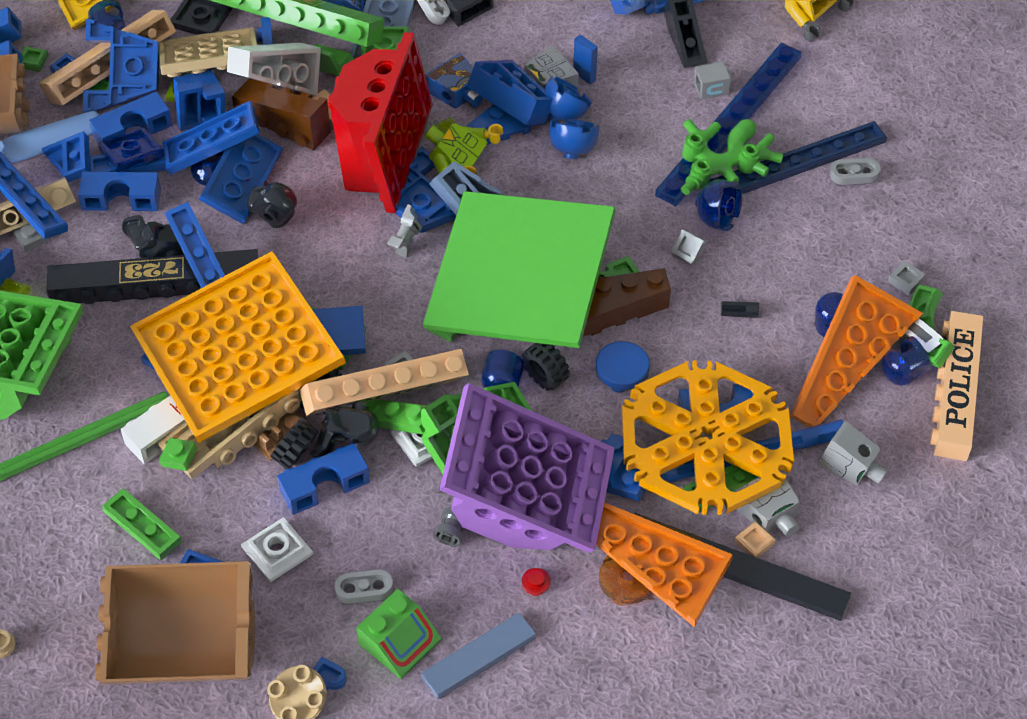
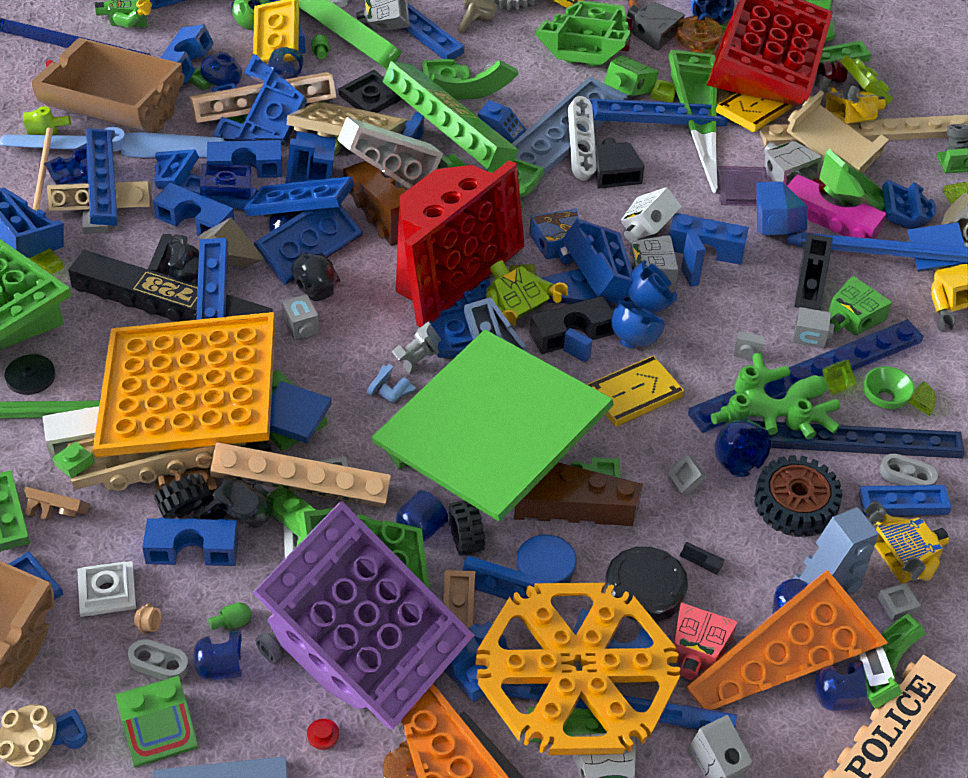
camera: 25 degrees right, 5 degrees down
none -> black piece [4,354,56,395]
none -> medium nougat plate [24,487,90,520]
none -> light nougat plate [134,604,162,634]
none -> black tile [148,234,172,276]
none -> clear blue helmet [193,630,242,681]
none -> dark tan slope [199,218,264,268]
none -> clear blue piece [200,52,242,86]
none -> bright green cylinder [208,602,252,630]
none -> light grey brick [282,294,319,340]
none -> light blue piece [367,364,416,403]
none -> medium nougat plate [443,570,475,629]
none -> blue plate [463,555,553,601]
none -> black arch [529,296,614,354]
none -> blue tile [563,328,593,363]
none -> yellow tile [586,355,684,427]
none -> black piece [605,546,688,622]
none -> white torso [621,187,682,242]
none -> blue arch [669,213,749,265]
none -> coral torso [673,603,737,680]
none -> light grey plate [733,331,765,360]
none -> wheel [754,455,843,537]
none -> sand blue wedge [792,507,879,594]
none -> clear neon green tile [822,359,857,394]
none -> bright green torso [829,276,892,335]
none -> blue plate [859,485,951,516]
none -> bright green piece [864,366,915,409]
none -> torso [864,501,949,584]
none -> clear neon green tile [909,381,936,416]

